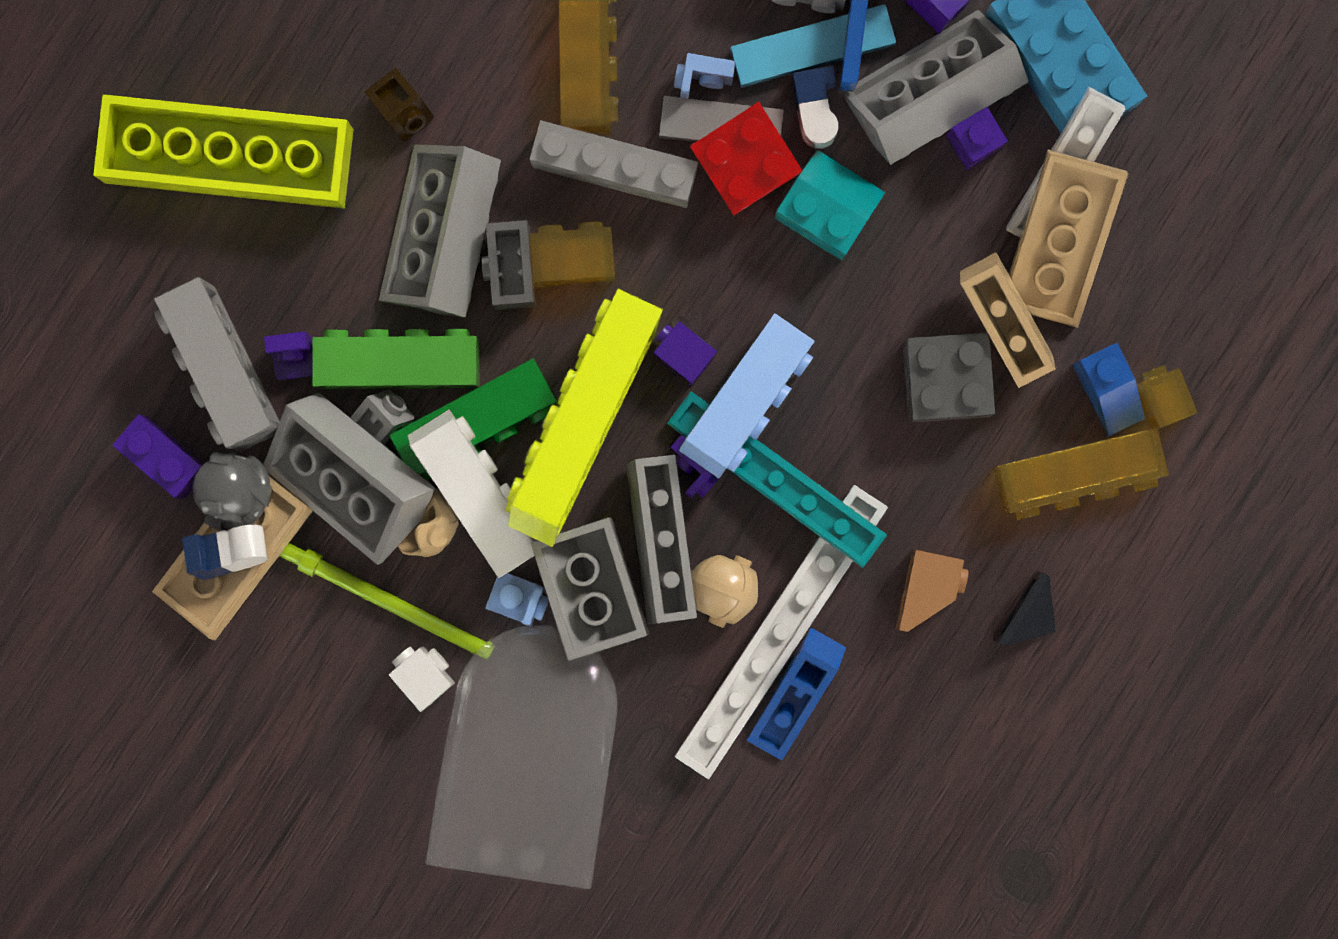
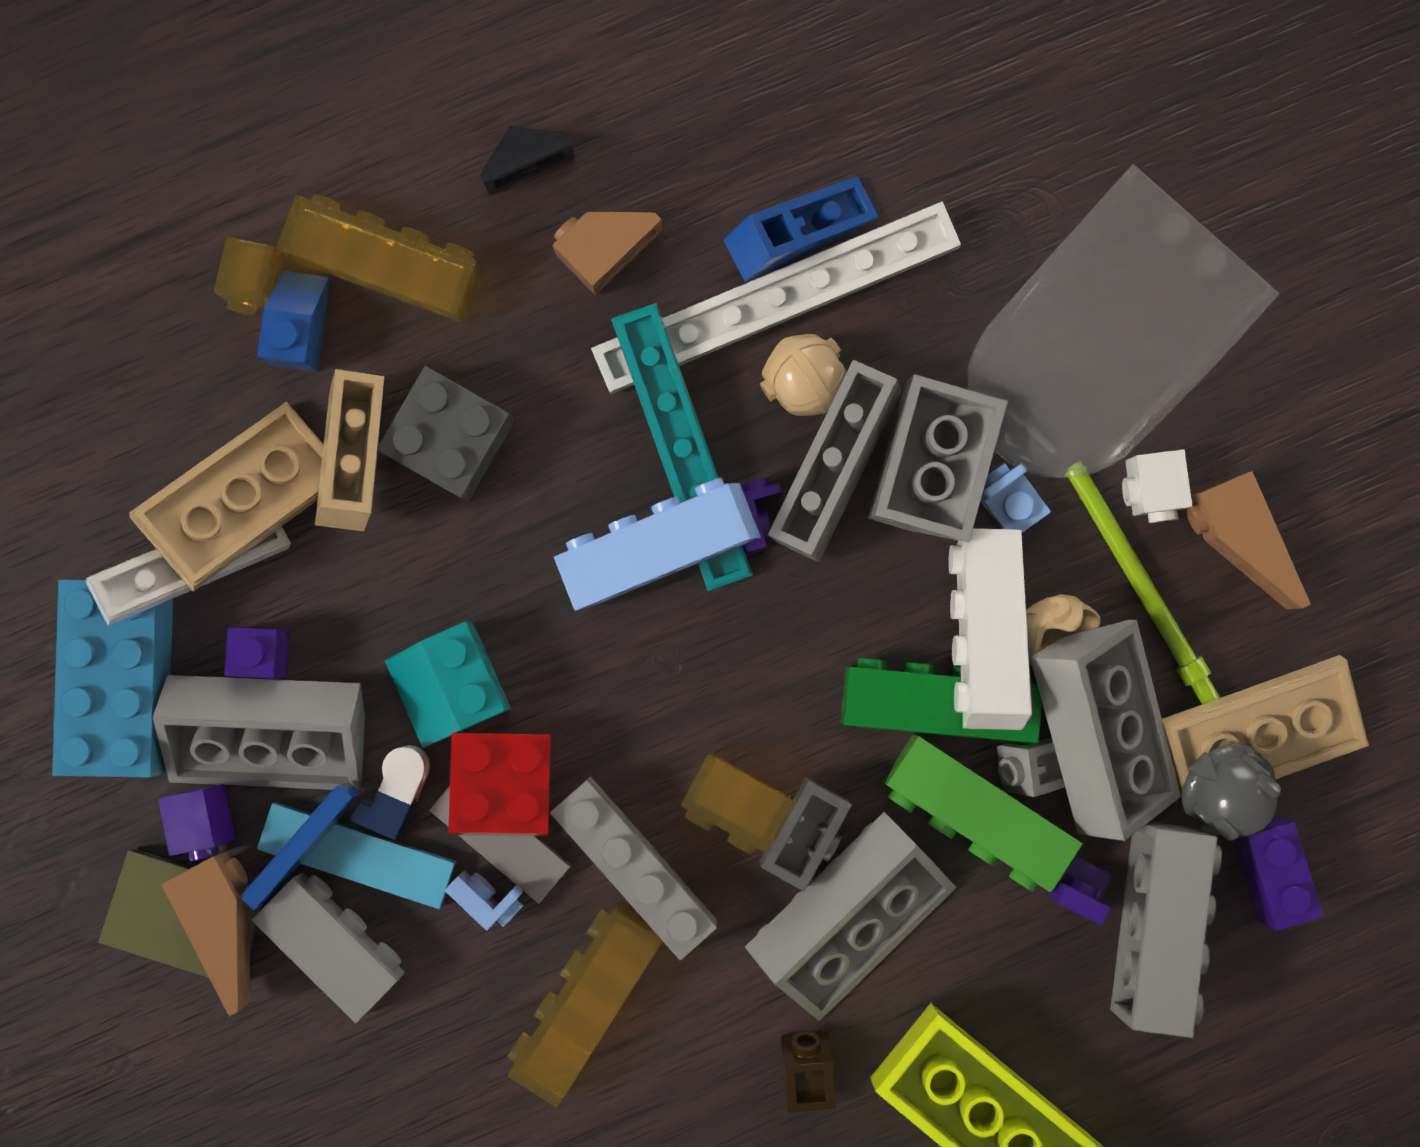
camera: 145 degrees left, 0 degrees up
leg [182,525,268,581] -> none
neon yellow brick [505,289,663,547] -> none
dark purple brick [653,321,717,386] -> none
none -> medium nougat slope [1186,471,1311,609]

